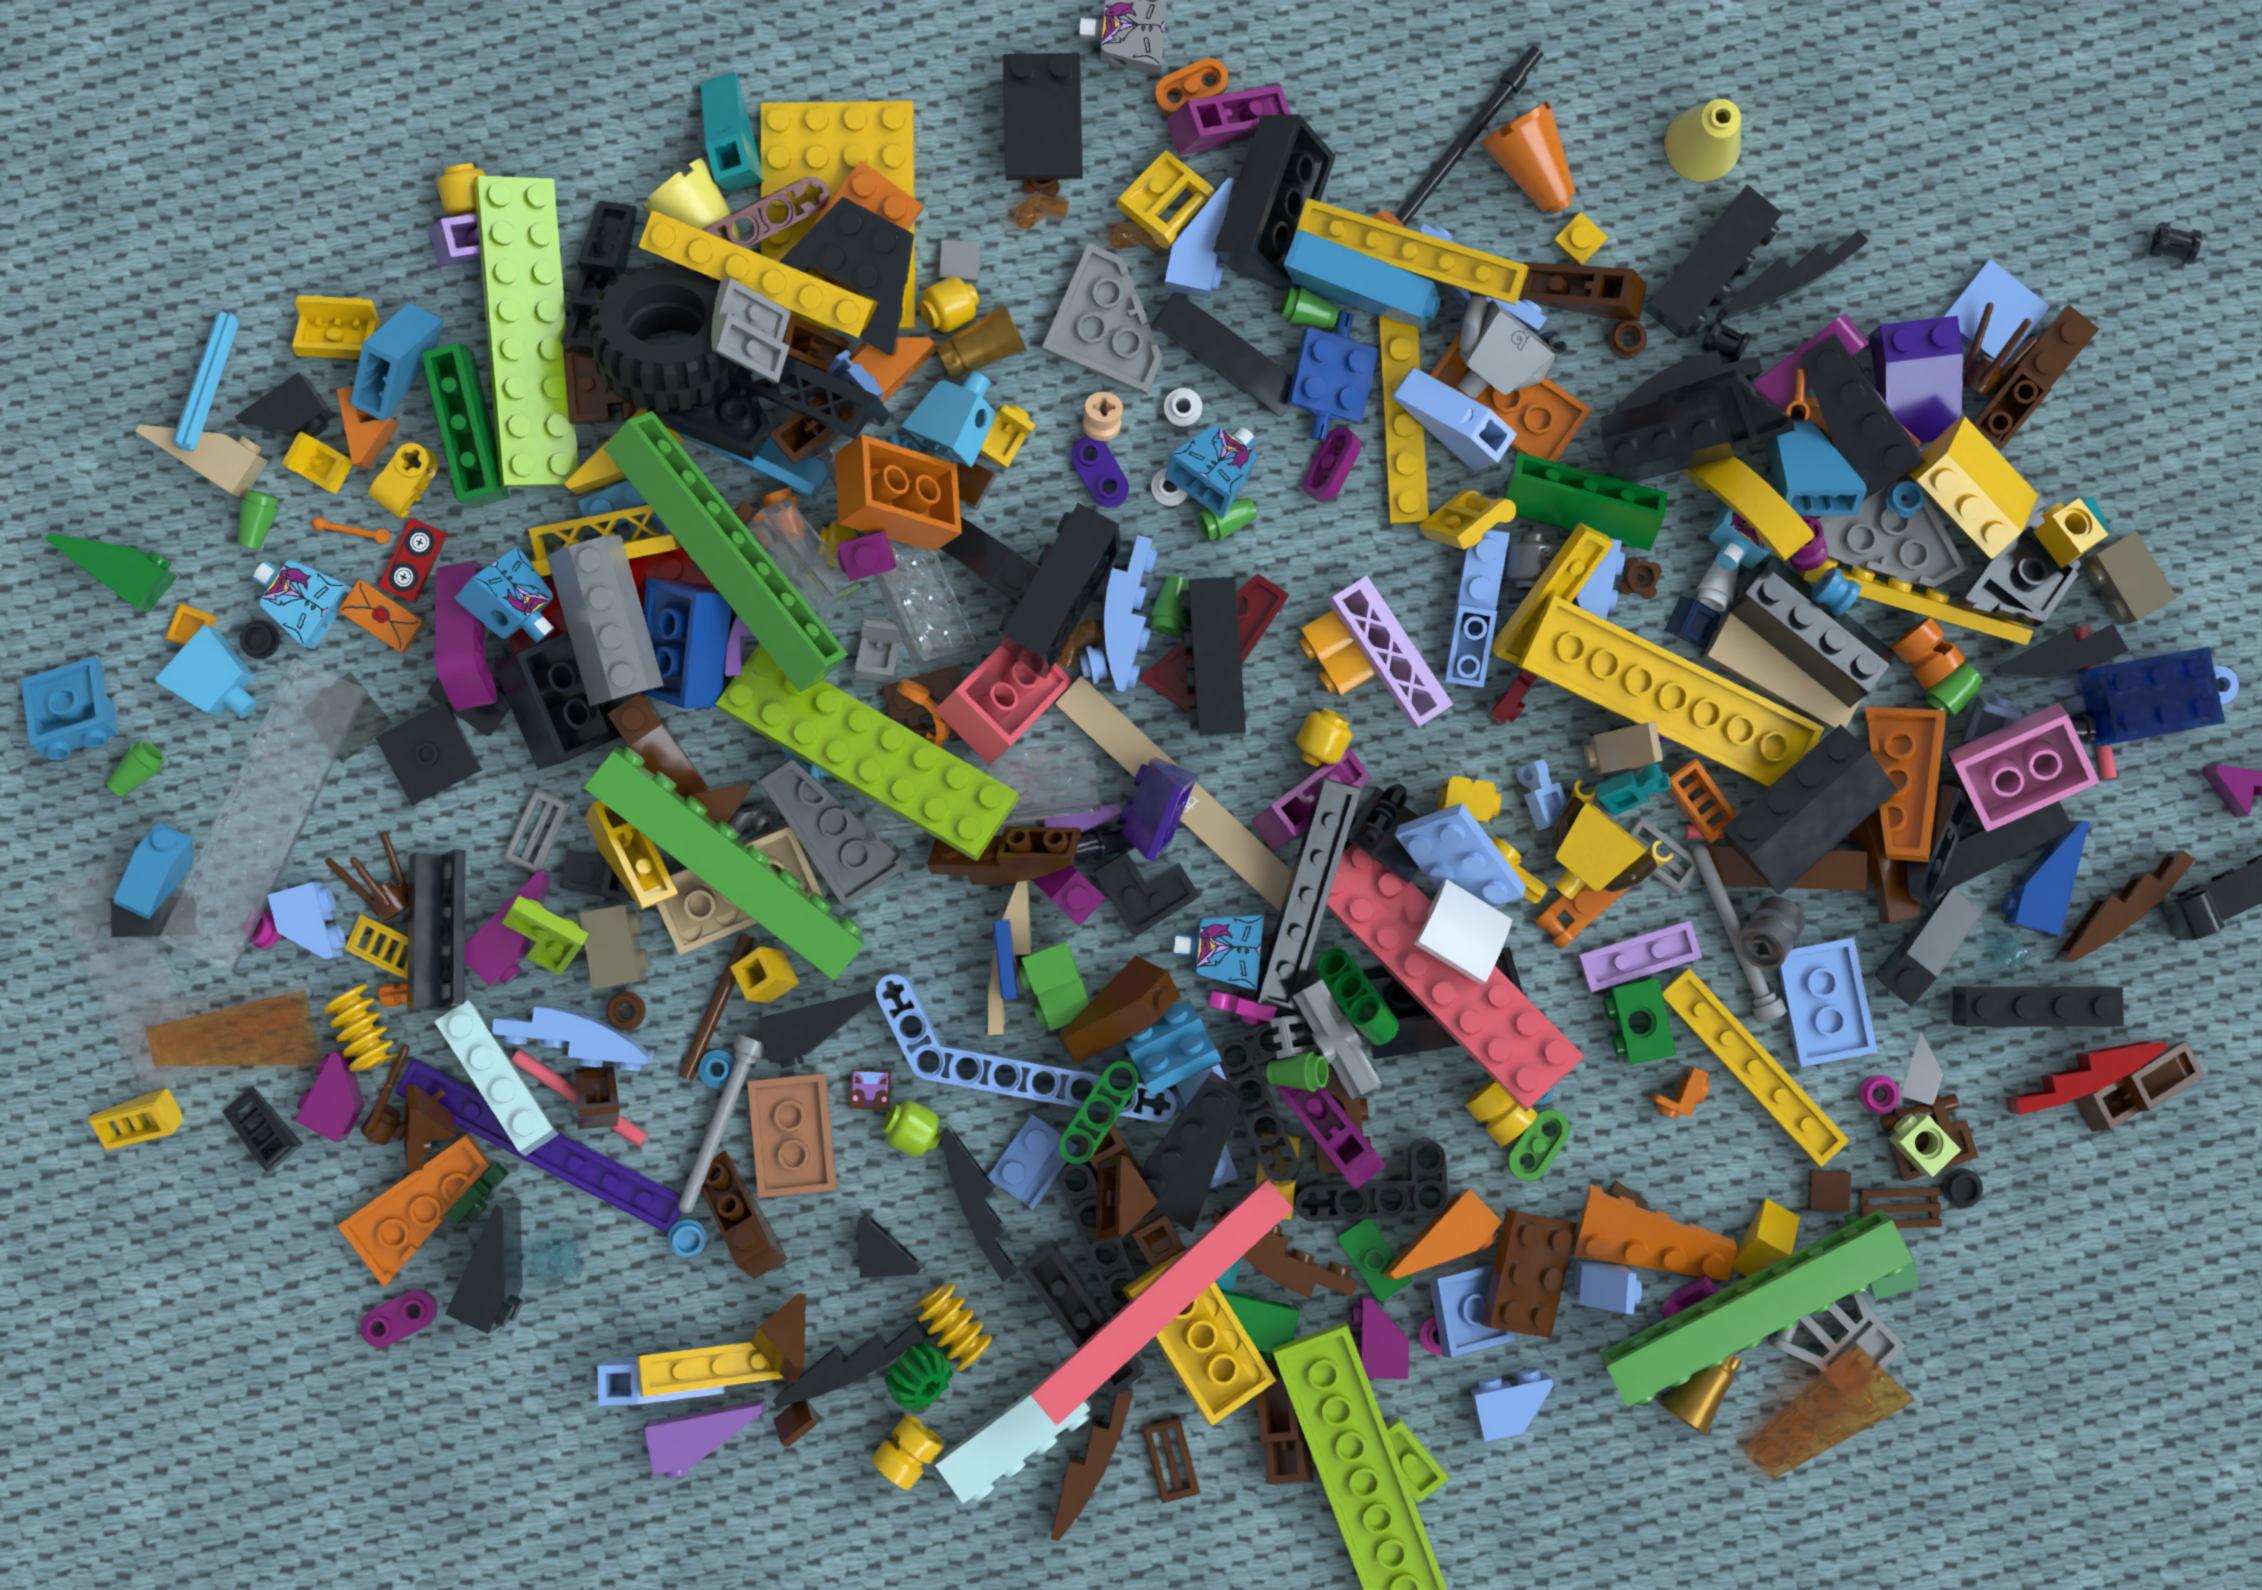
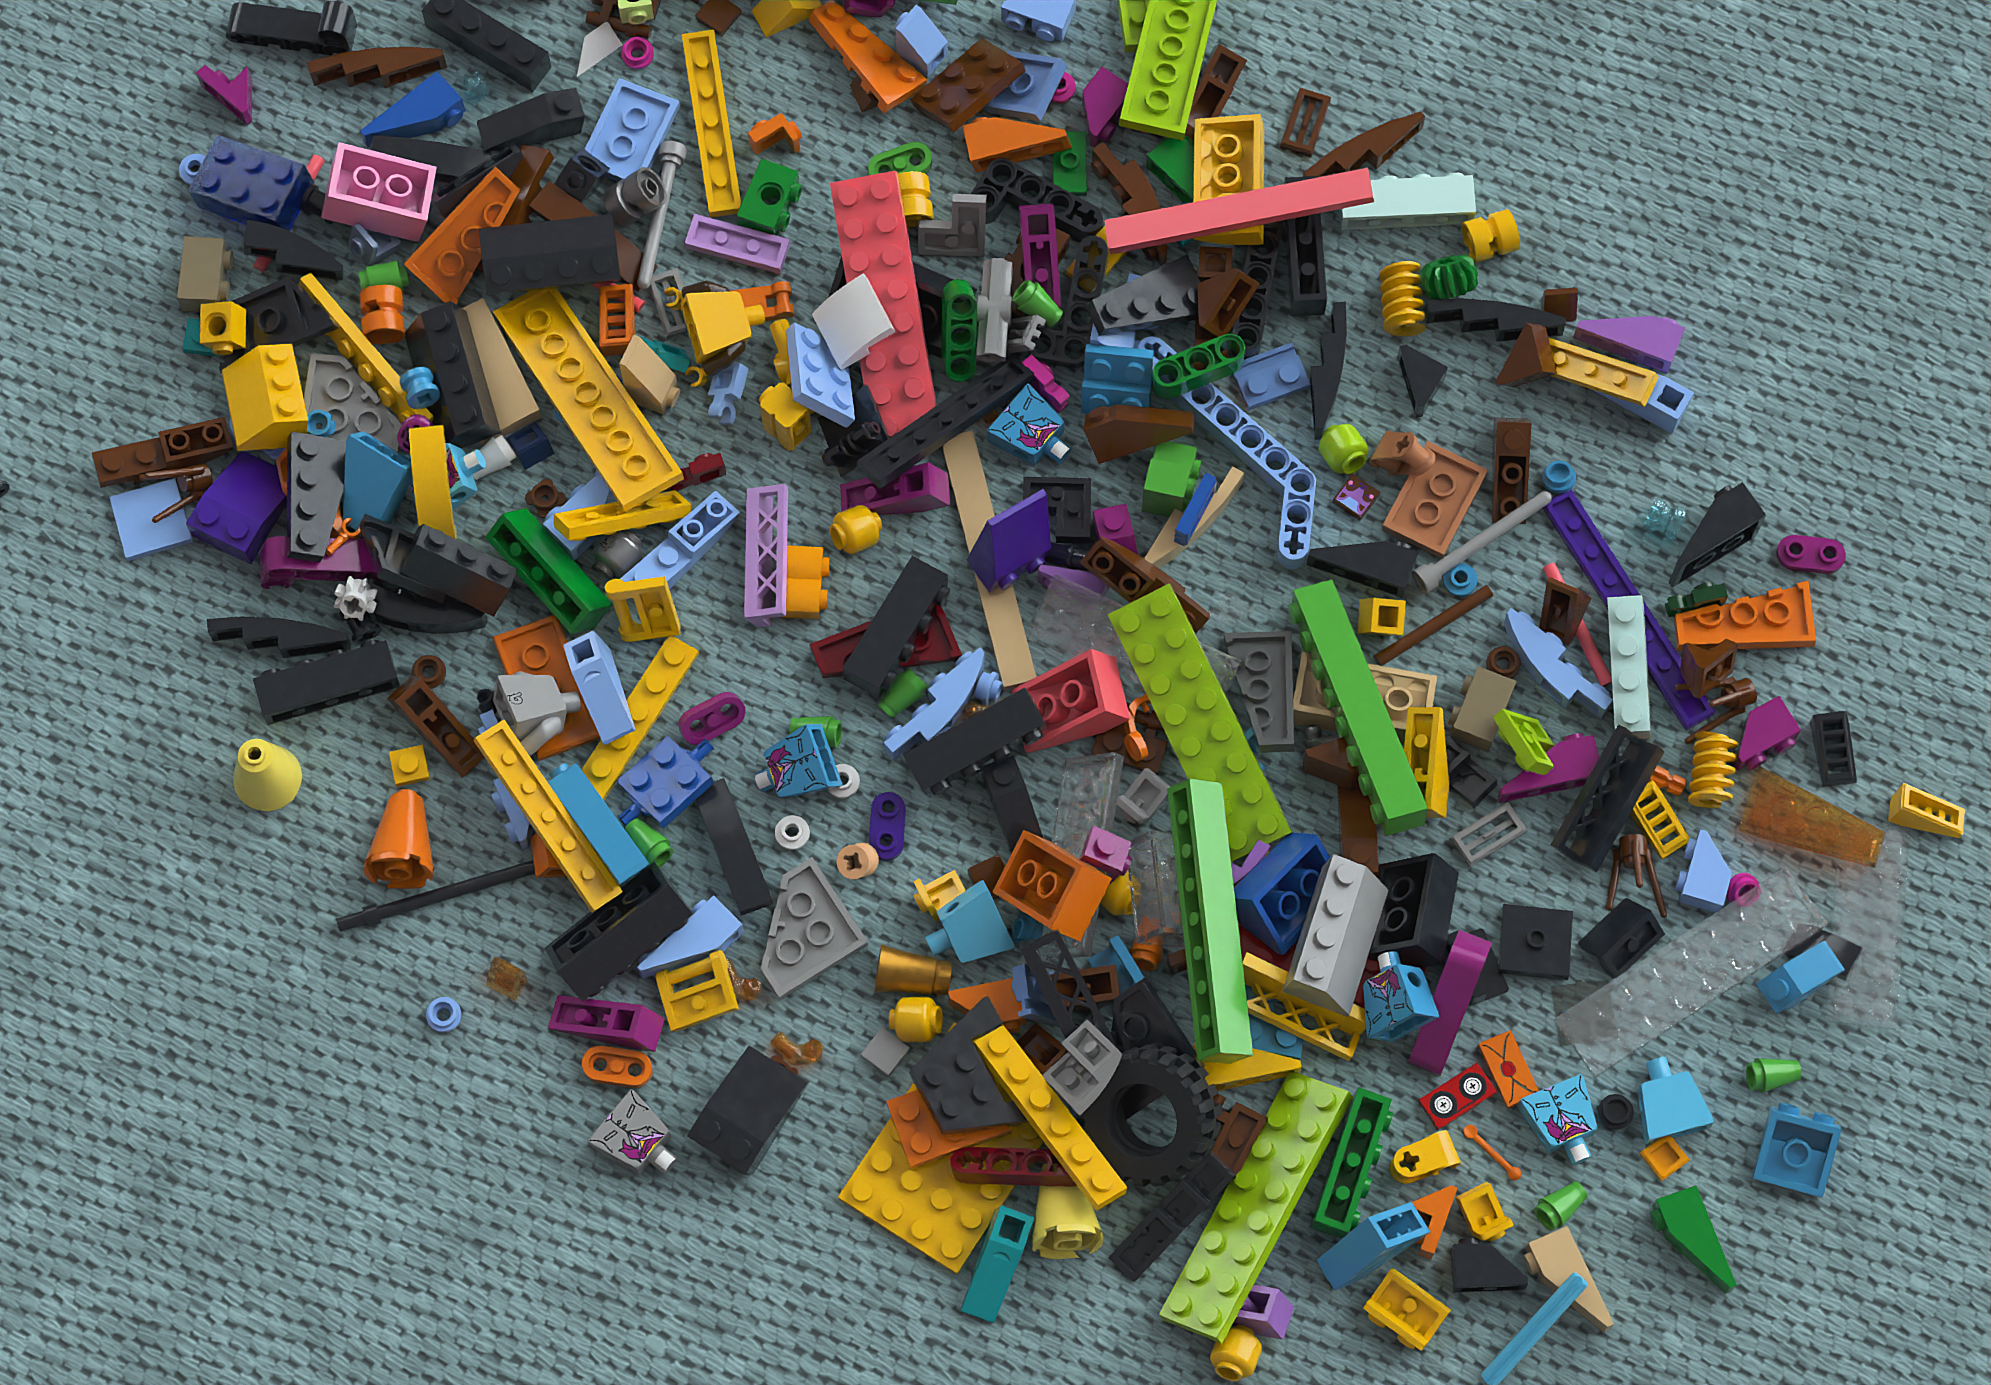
camera: 150 degrees left, 15 degrees down
none -> white gear [334,576,377,621]
none -> light blue plate [426,997,462,1033]
none -> clear orange slope [486,957,528,1001]
none -> black brick [554,149,610,203]
none -> light grey plate [918,194,986,257]
none -> nougat piece [1369,431,1435,476]
none -> black panel [1578,898,1665,981]

